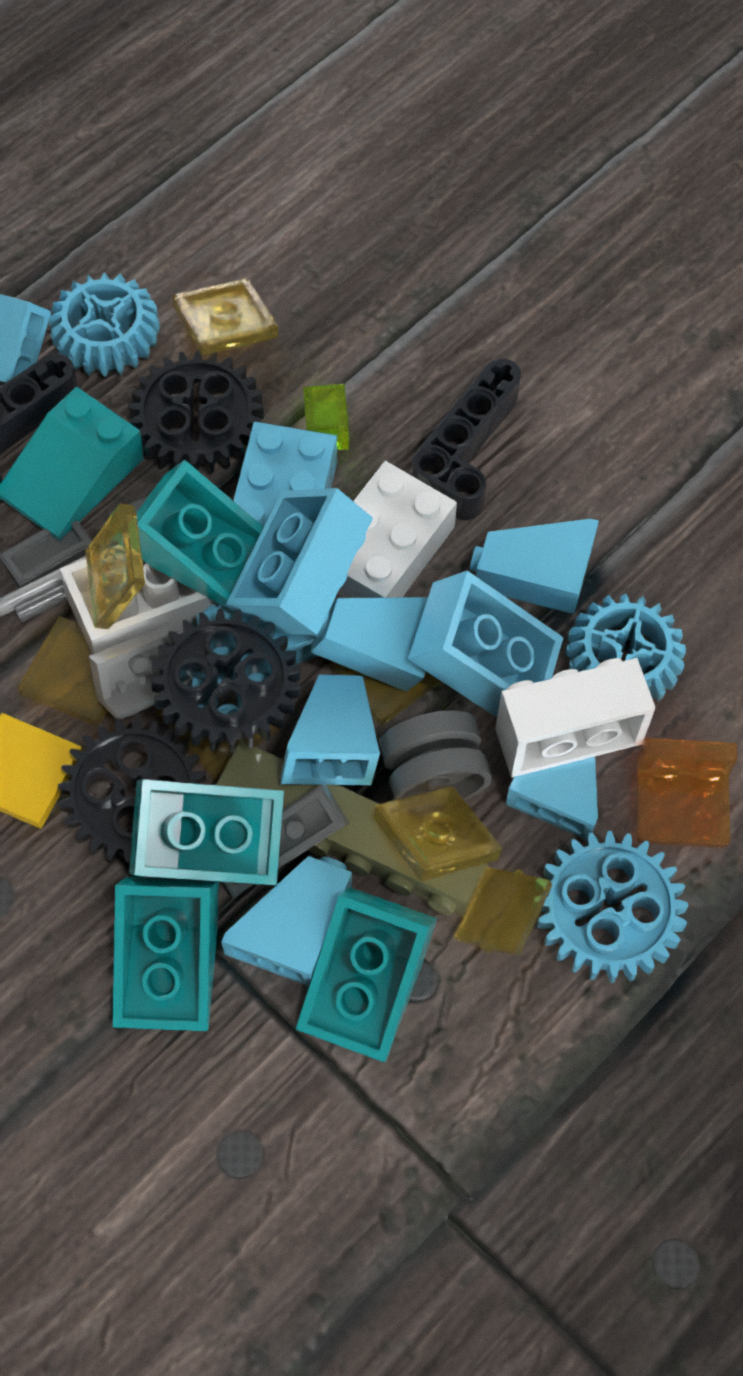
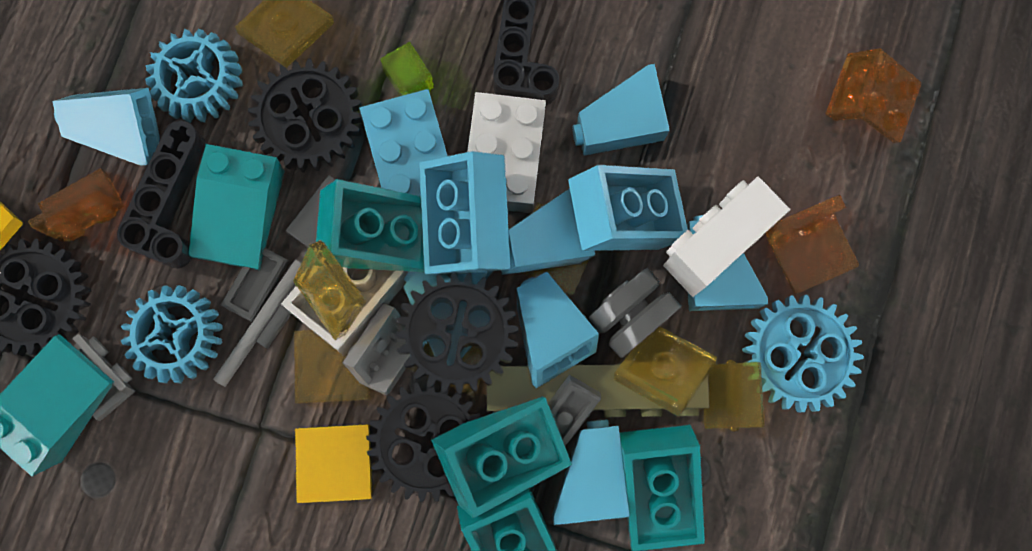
camera: 30 degrees left, 15 degrees up
medium azure gear [566,593,686,702] -> none

